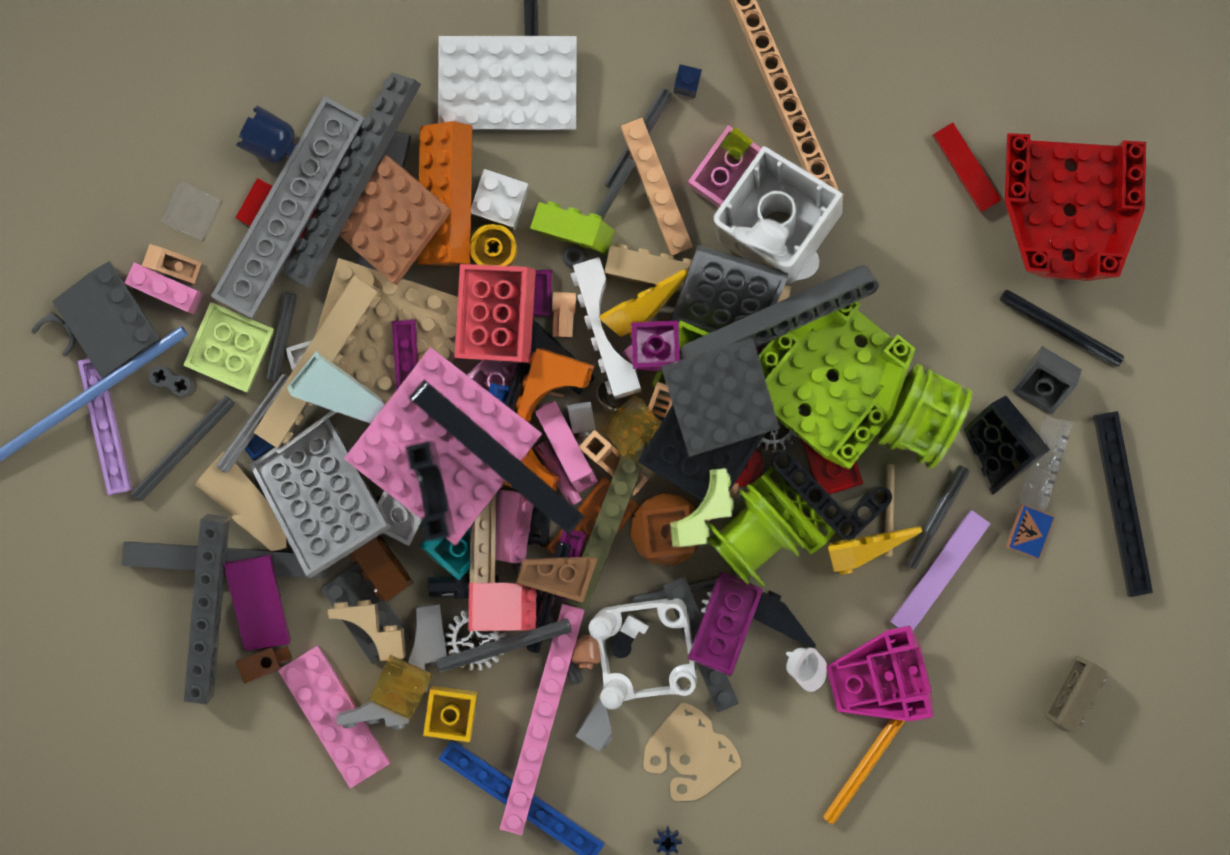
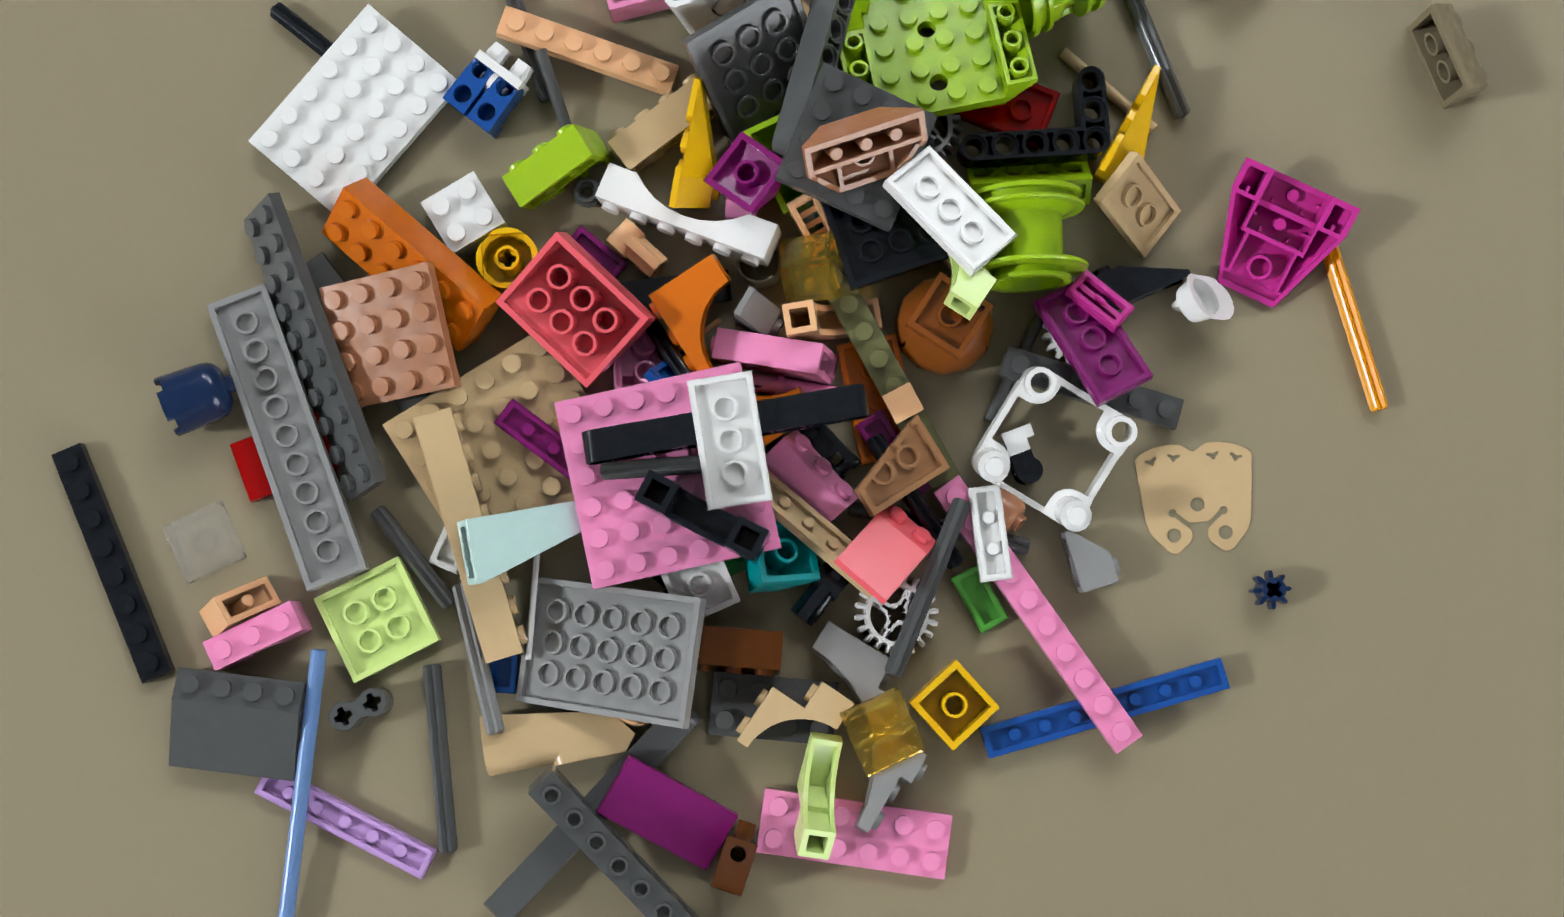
camera: 50 degrees left, 5 degrees down
dark grey cap [31,312,76,357] -> none
lavender tile [890,510,991,631] -> none
none -> black plate [51,443,176,684]
none -> blue hips [442,41,534,139]
none -> dark grey axle [600,456,702,480]
none -> white tile [687,370,773,510]
none -> yellowish green arch [794,732,843,860]
none -> nougat wedge [801,107,928,193]
none -> light nougat tile [881,382,924,424]
none -> white tile [882,145,1017,277]
none -> bright green tile [950,564,1009,633]
none -> white tile [967,484,1013,583]
none -> dark pink tile [1065,269,1135,333]
none -> tan plate [1093,151,1181,258]

